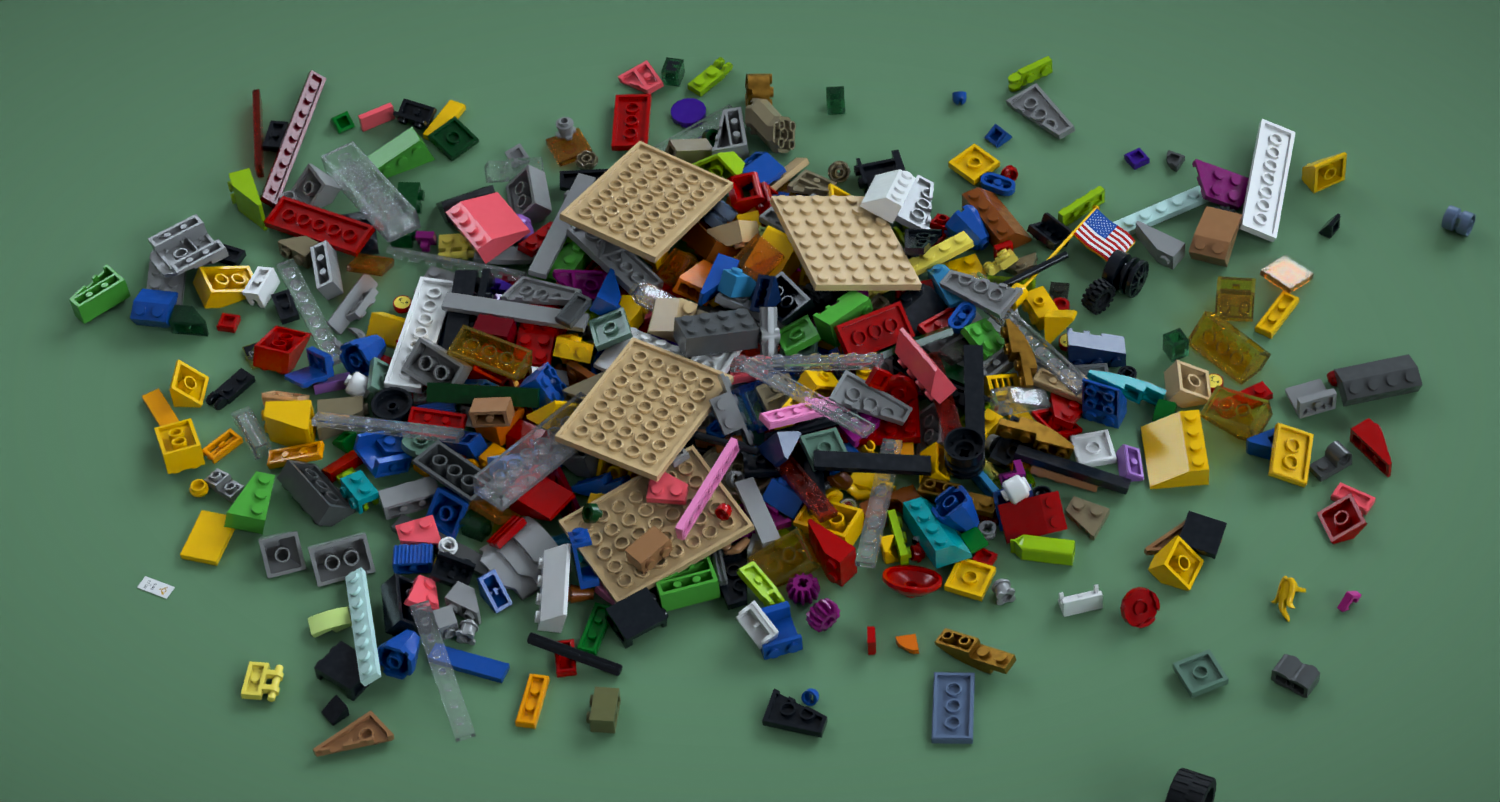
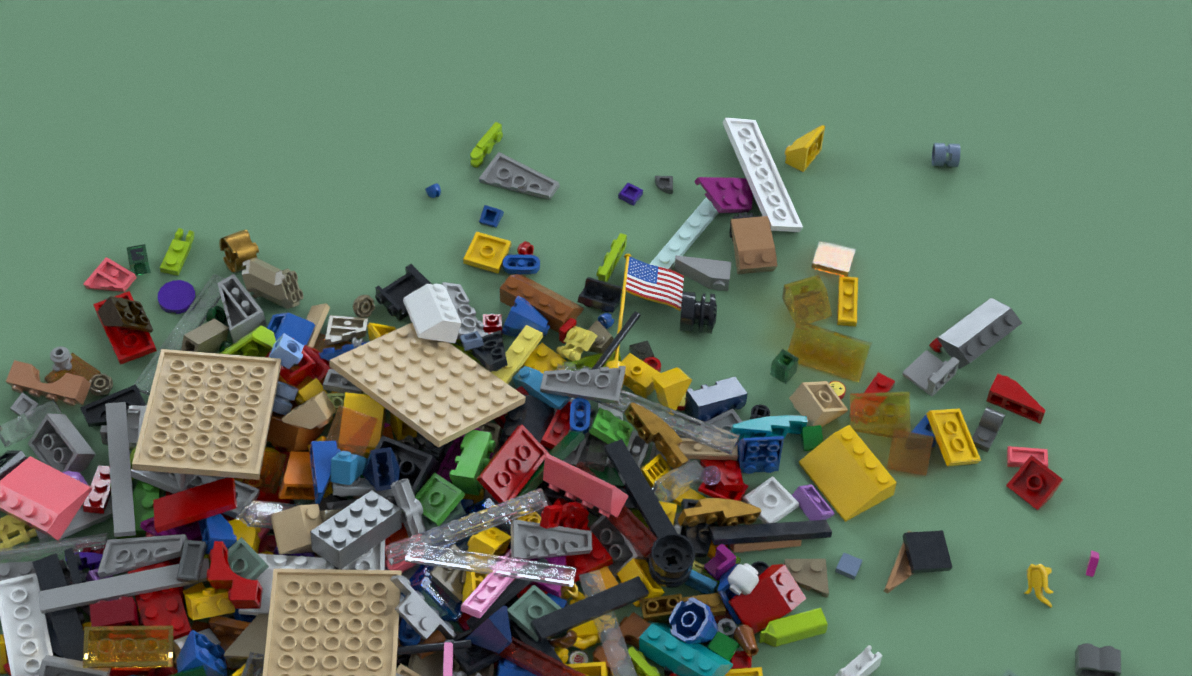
camera: 35 degrees left, 5 degrees up
clear green brick [826,86,845,115] -> none
black tyre [1081,278,1116,315] -> none
red tile [1120,587,1160,628] -> none
yellow slope [1148,535,1204,591] -> none
black slope [1319,214,1341,239] -> none
none -> nougat arch [6,360,91,406]
none -> dark brown slope [97,296,153,333]
none -> red tile [153,477,237,533]
none -> red arch [206,541,263,609]
none -> light blue brick [269,333,304,369]
none -> sand blue tile [459,331,483,350]
none -> blue hinge [598,313,614,329]
none -> clear purple plate [701,466,721,485]
none -> dark orange cone [734,625,759,657]
none -> sand blue tile [835,552,863,580]
none -> clear orange tile [887,429,933,476]

